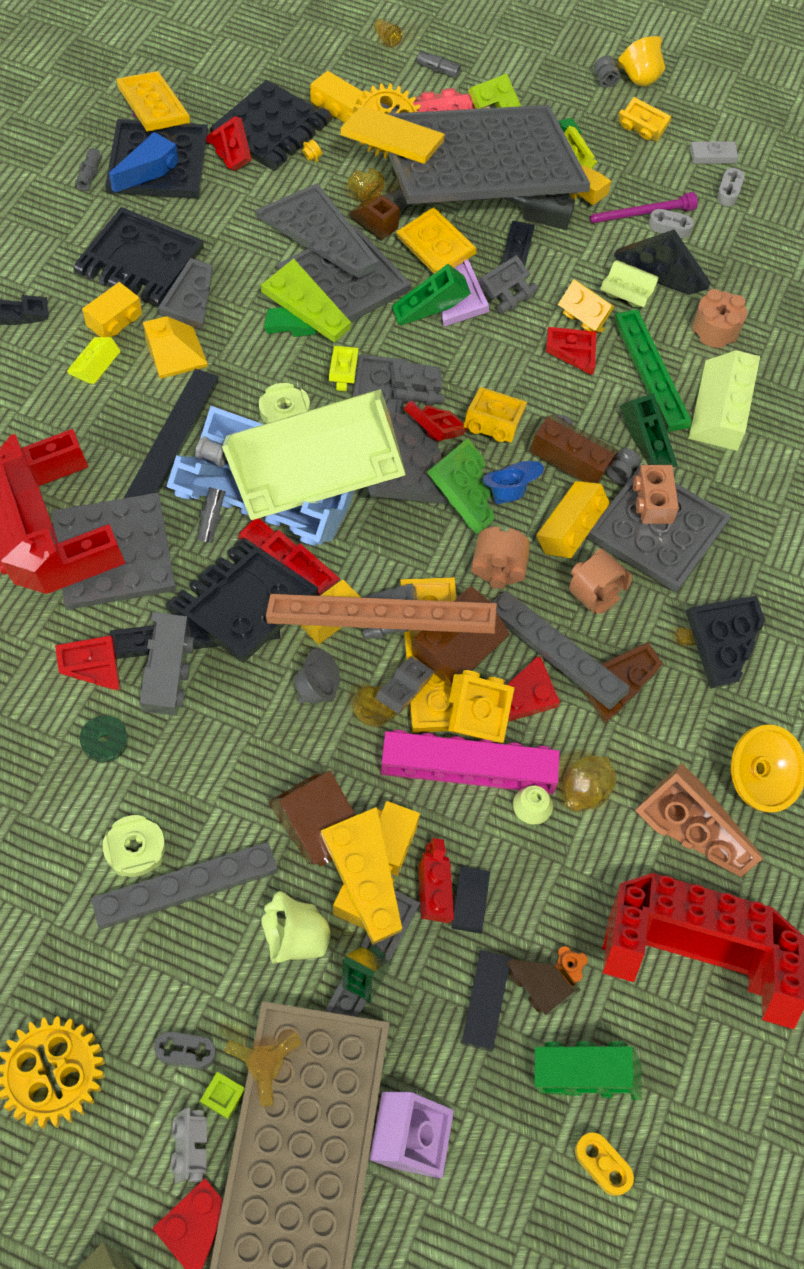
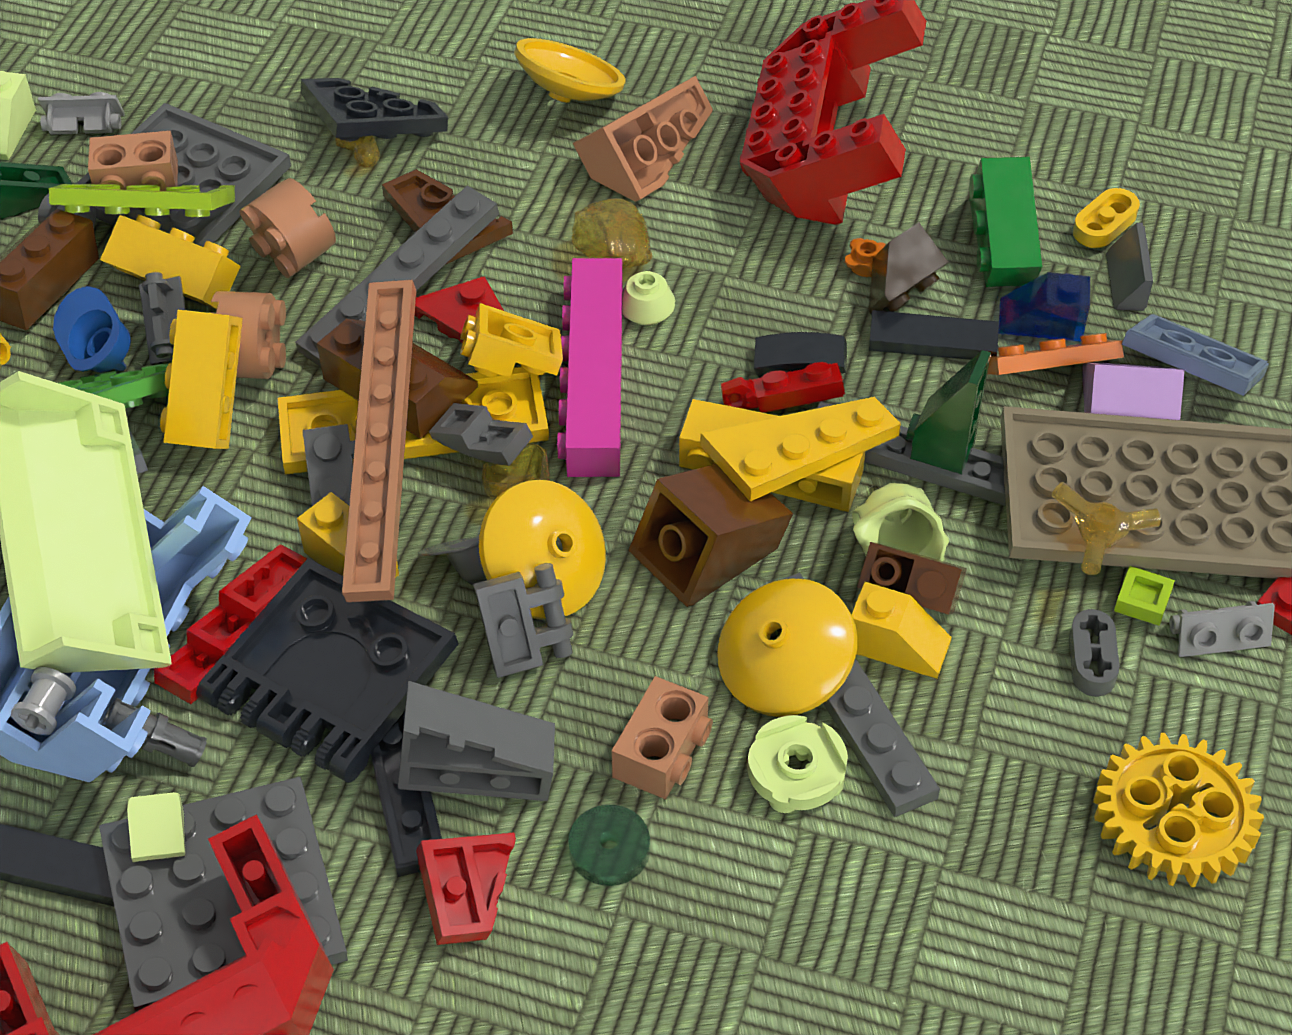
camera: 90 degrees left, 10 degrees down
none -> light grey hinge [38,92,125,135]
none -> lime wing [49,184,235,217]
none -> yellowish green slope [127,792,185,862]
none -> dark grey hinge [139,272,185,365]
none -> yellow brick [160,310,243,449]
none -> dark grey plate [473,563,573,678]
none -> yellow dish [479,480,606,620]
none -> nougat brick [612,676,713,800]
none -> yellow dish [717,578,857,717]
none -> yellow slope [851,582,952,679]
none -> reddish brown slope [857,542,967,615]
none -> orange plate [987,333,1124,375]
none -> clear blue slope [998,272,1091,342]
none -> dark grey slope [1106,223,1153,311]
none -> sand blue tile [1122,314,1269,396]

